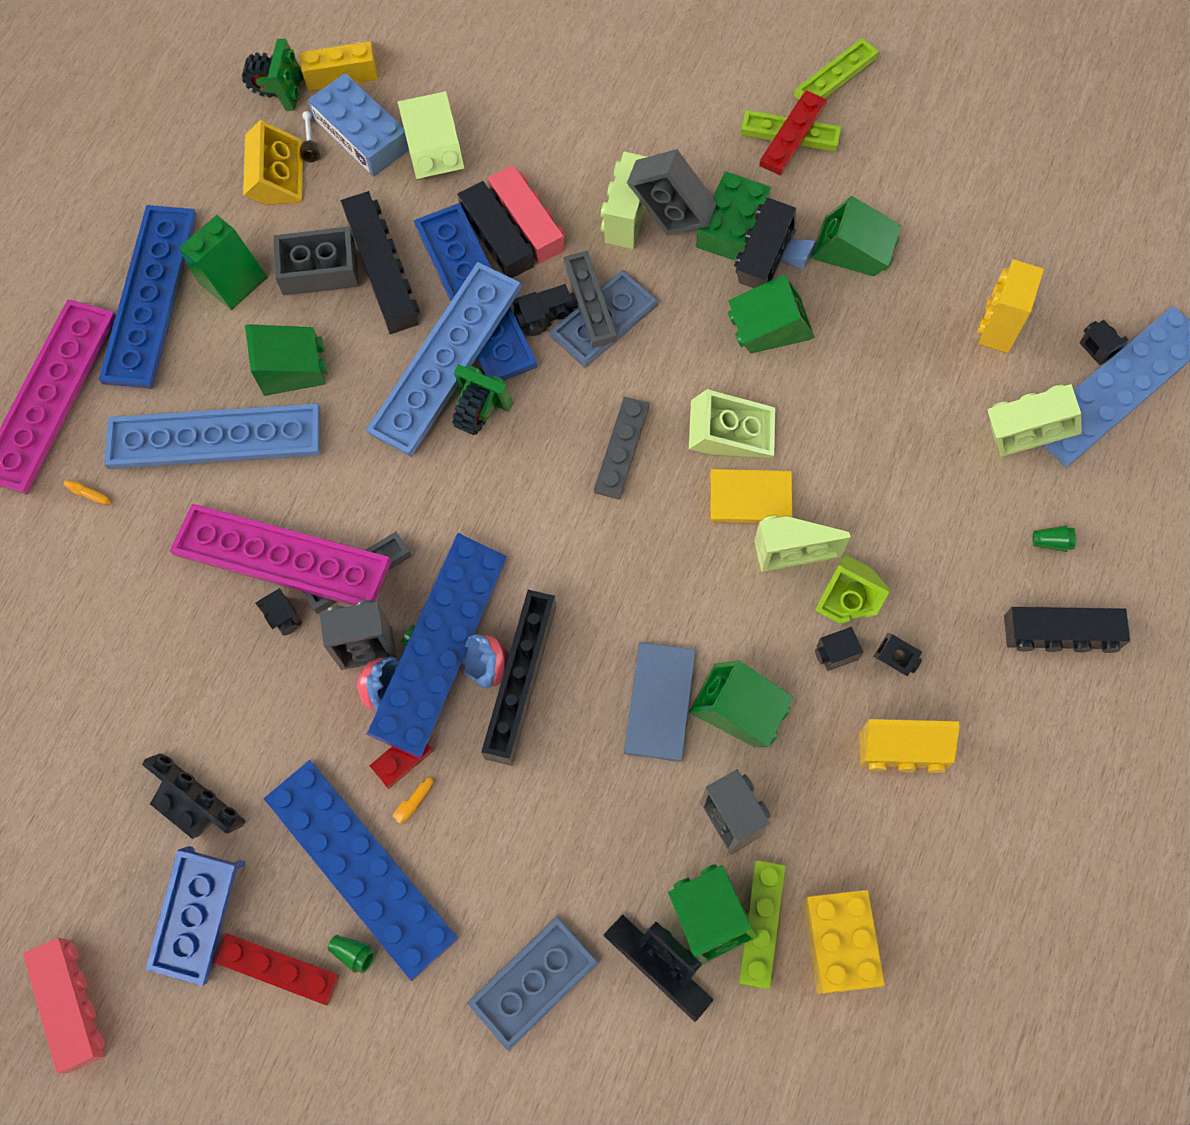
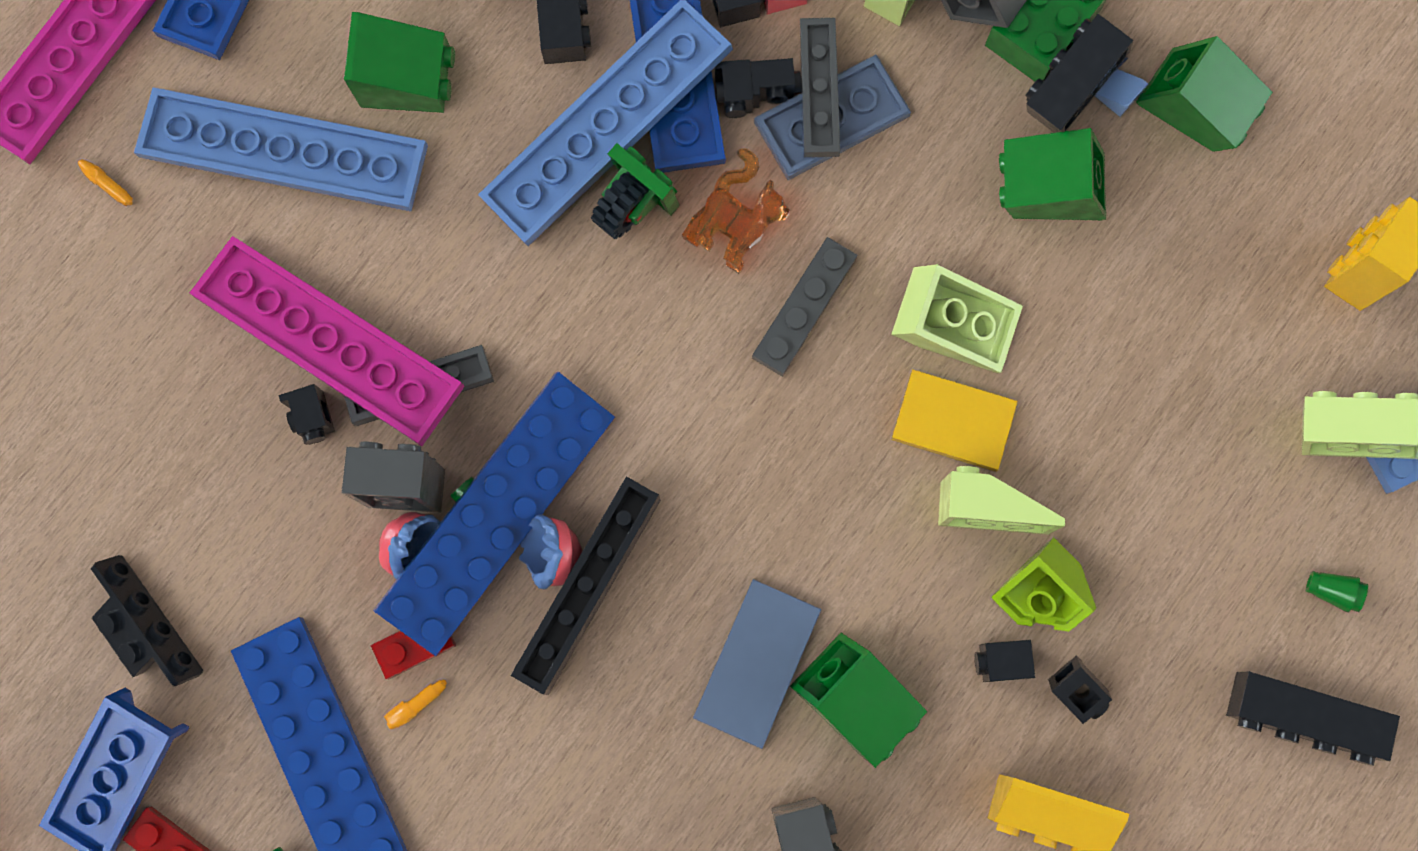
camera: 15 degrees right, 10 degrees up
none -> clear orange animal [682,148,790,274]

